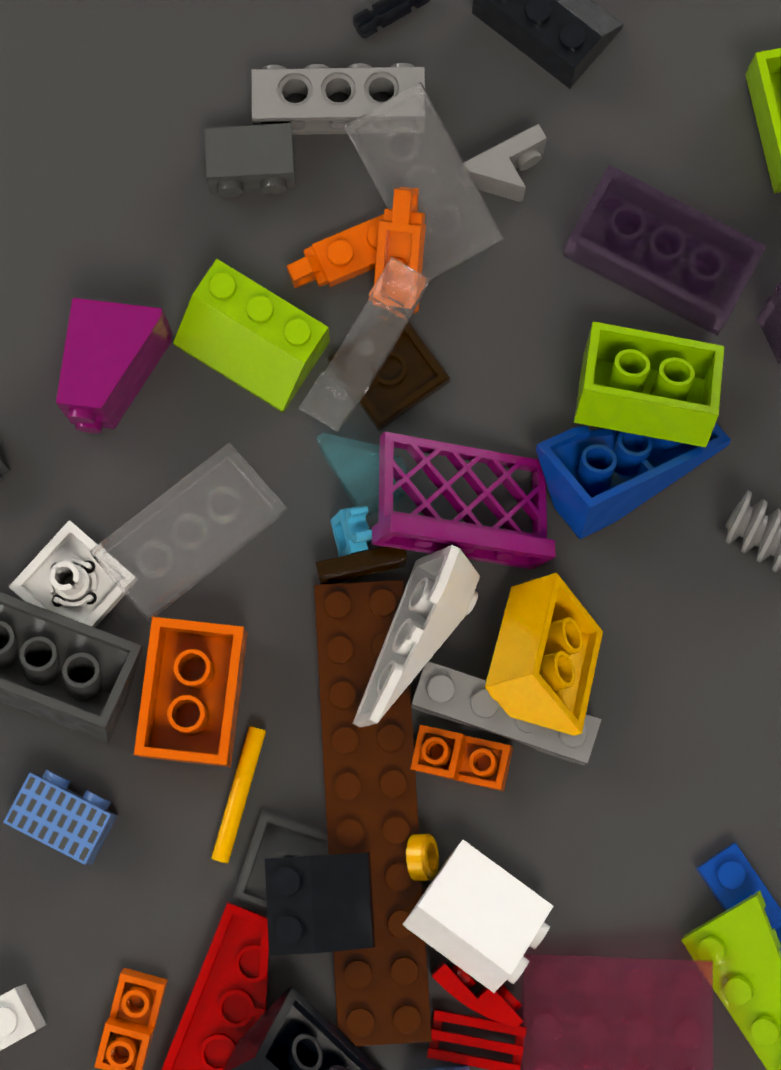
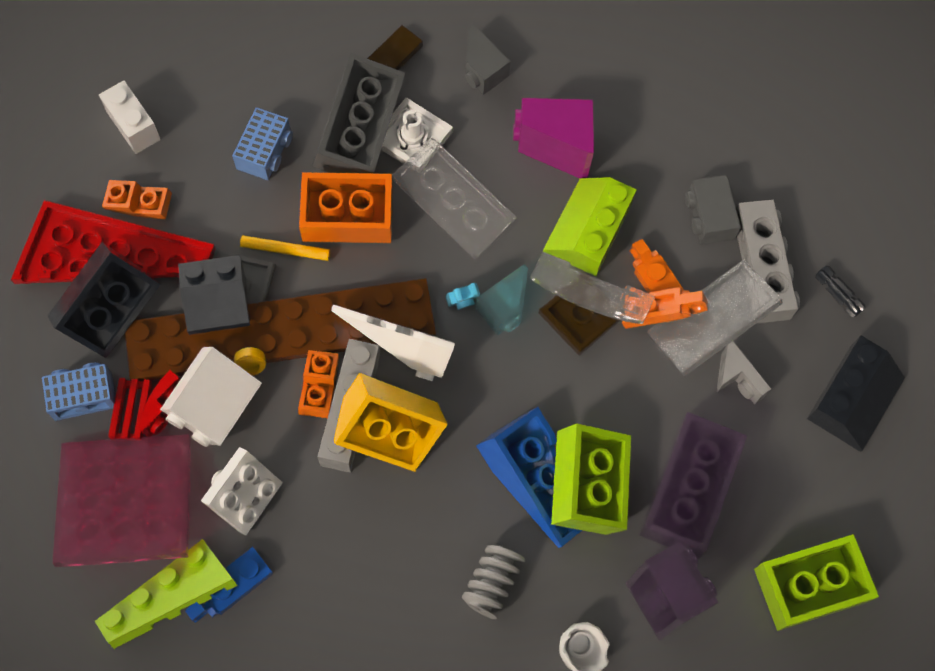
camera: 80 degrees right, 10 degrees down
dark brown tile [316,547,407,584] -> none
magenta fence [372,432,556,569] -> none
none -> white plate [201,447,283,535]

